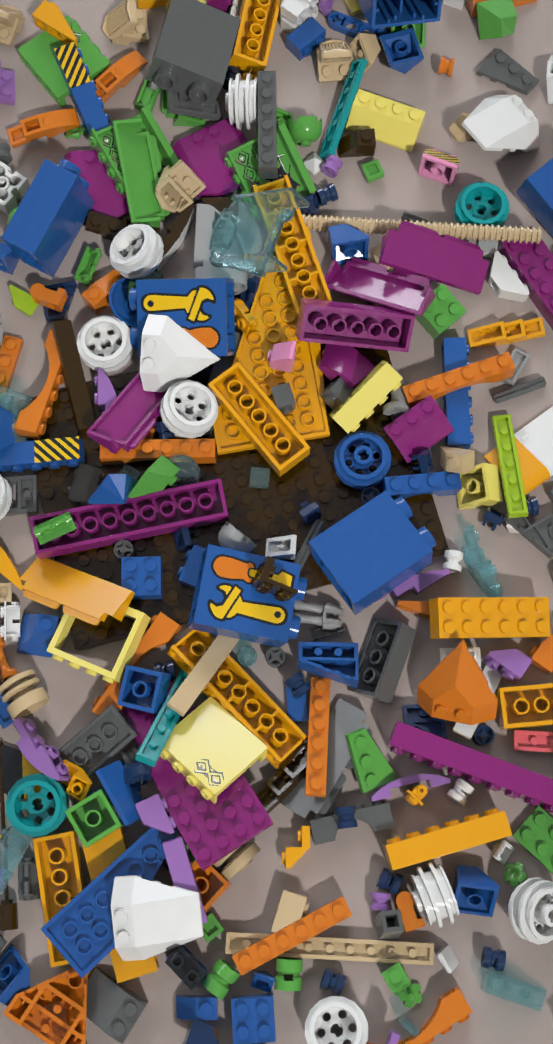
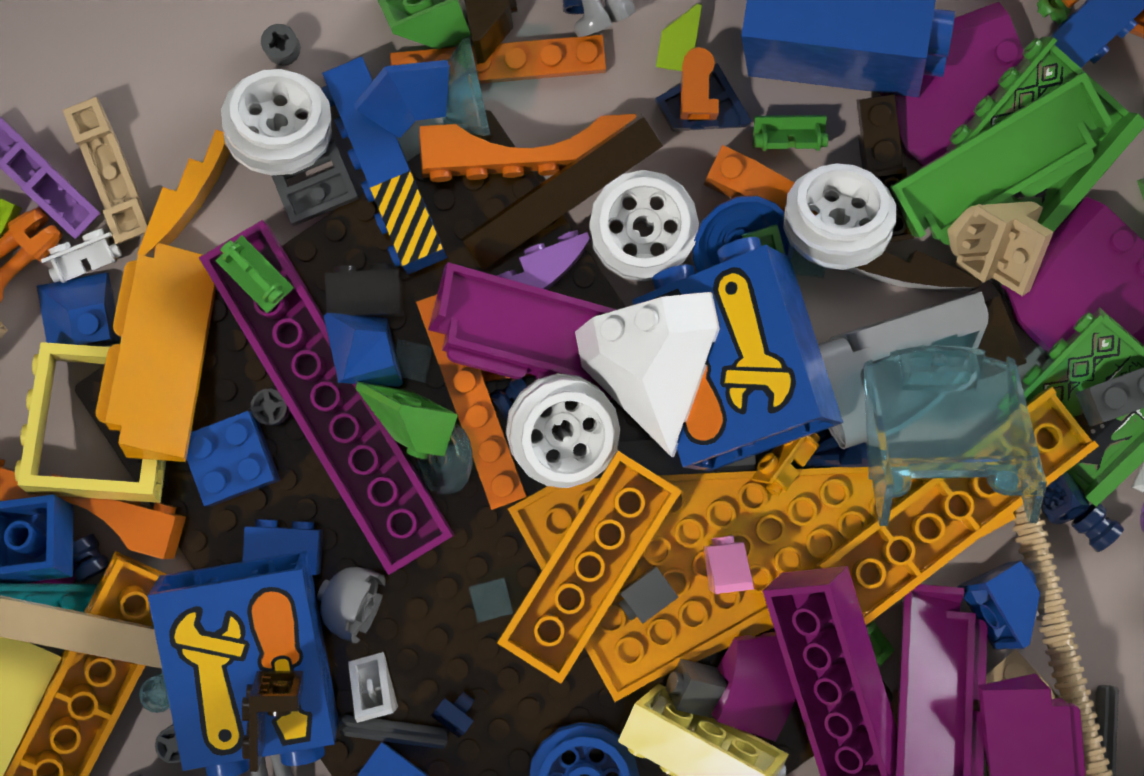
camera: 65 degrees right, 10 degrees up
dark blue tile [173,526,197,551] -> none

